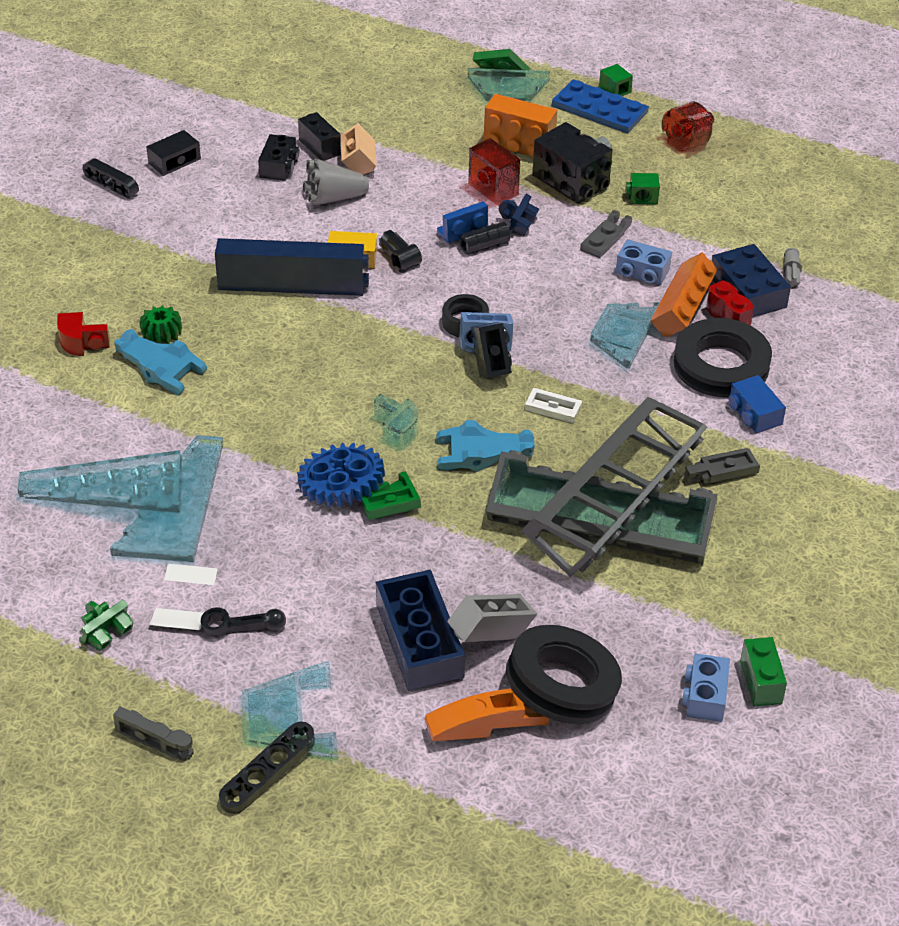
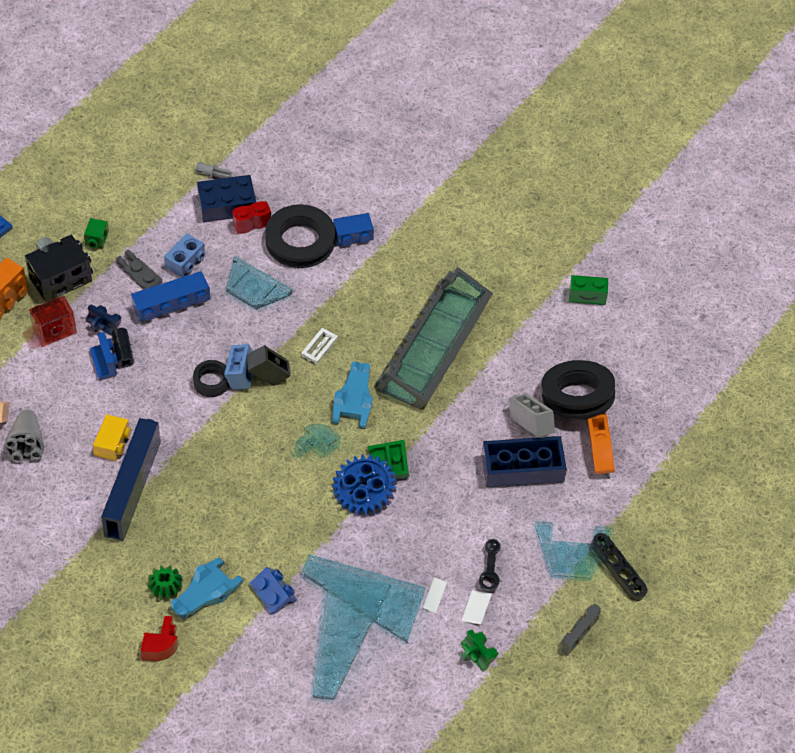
camera: 80 degrees left, 10 degrees up
black piece [379,230,422,272] -> none
dark grey window [521,397,708,577] -> none
orange brick [650,252,717,338] -> none
clear red brick [661,101,714,152] -> none
medium blue brick [682,653,730,722] -> none
dark grey hinge [684,448,760,485] -> none
none -> blue brick [131,271,210,322]
none -> blue bracket [249,567,297,614]

